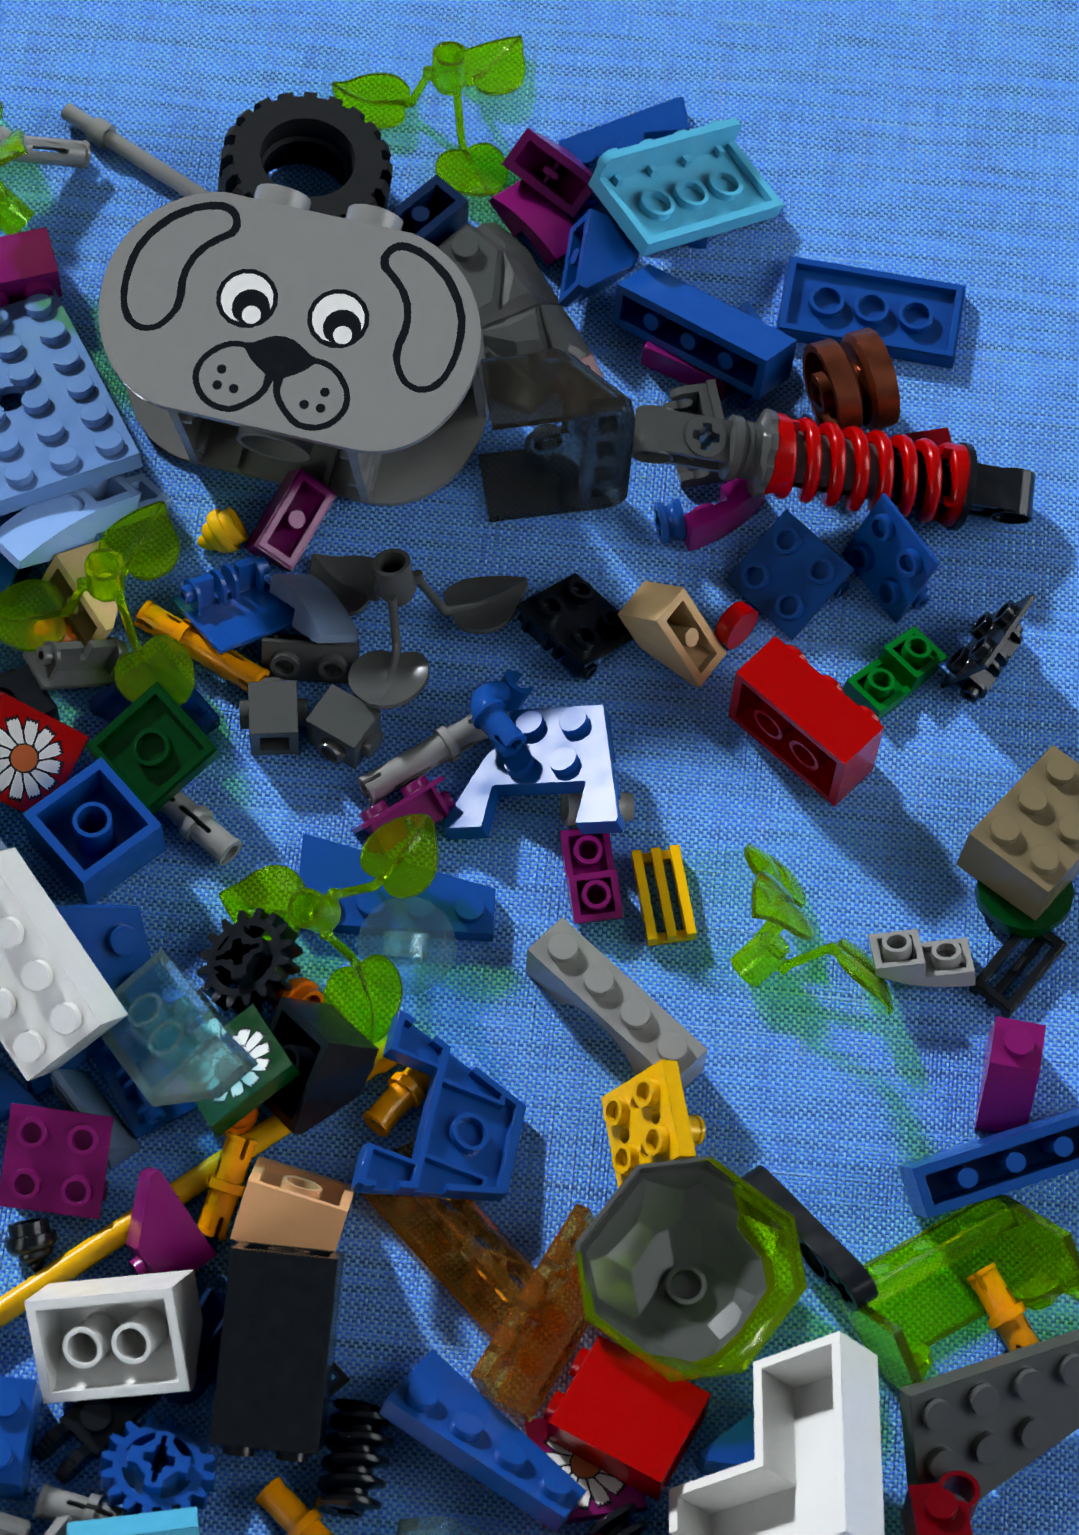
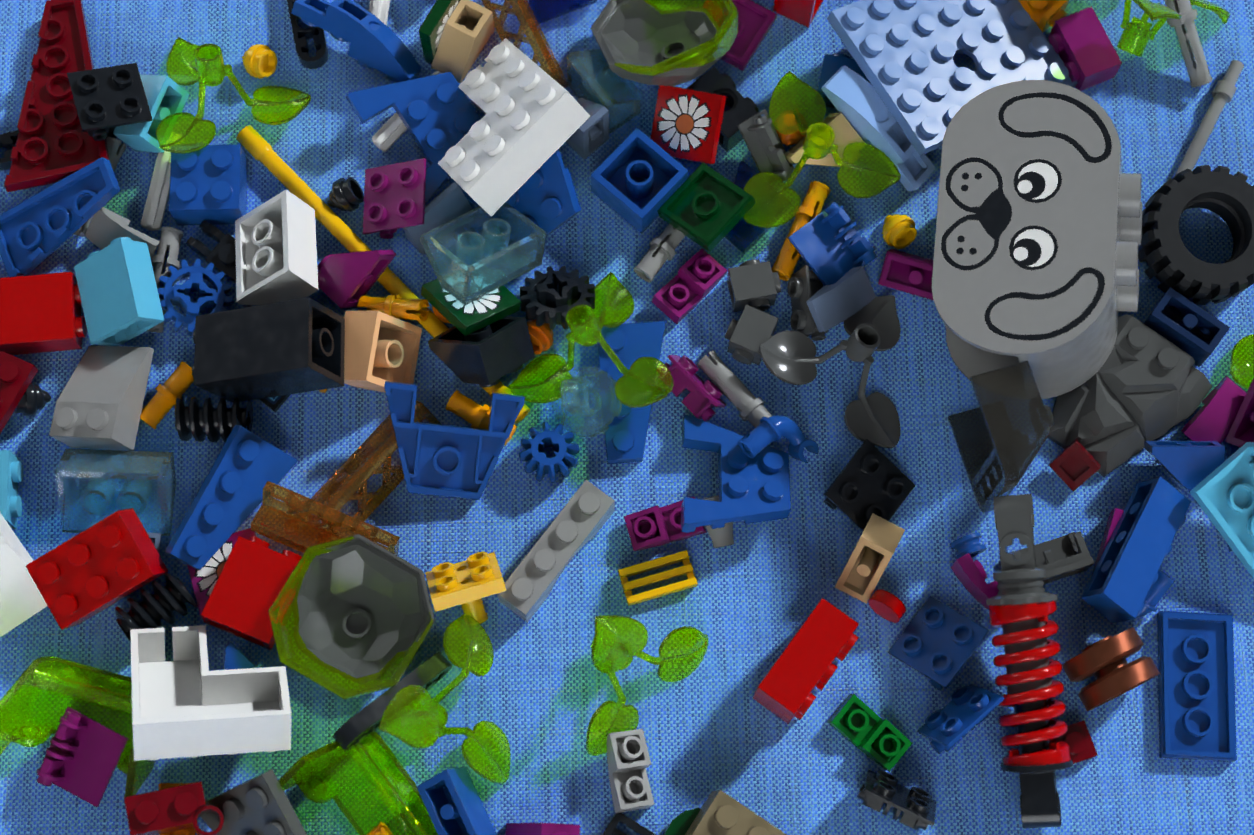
camera: 85 degrees right, 10 degrees up
none -> clear neon green plant [379,614,511,784]
none -> blue gear [519,422,579,483]
none -> magenta slope [652,248,727,324]

